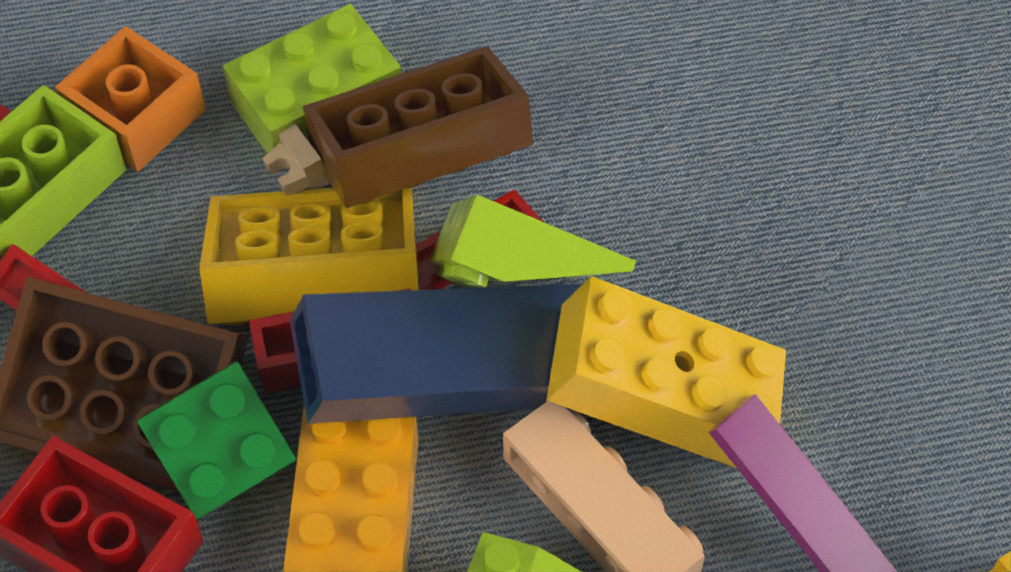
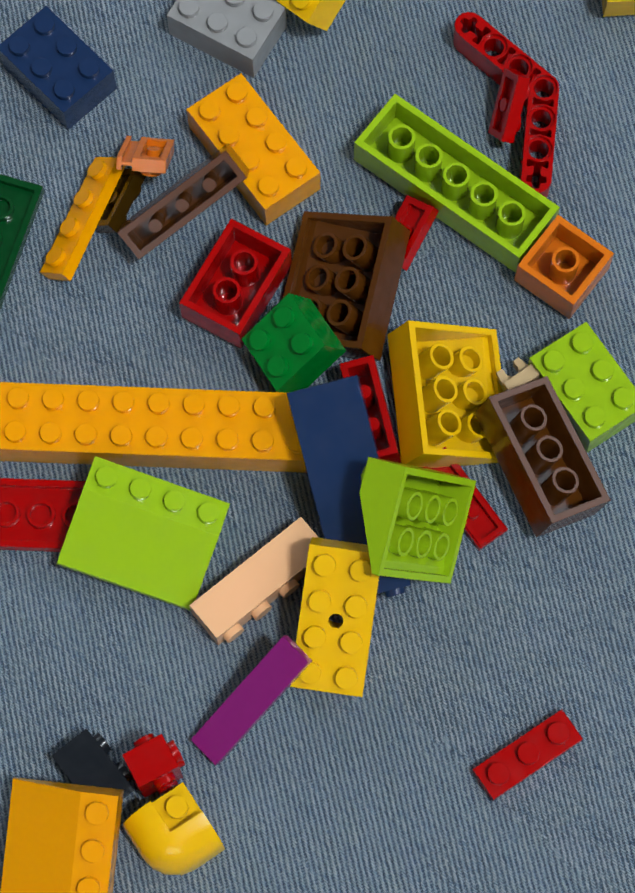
camera: 90 degrees right, 15 degrees up
none -> red plate [472,709,583,802]

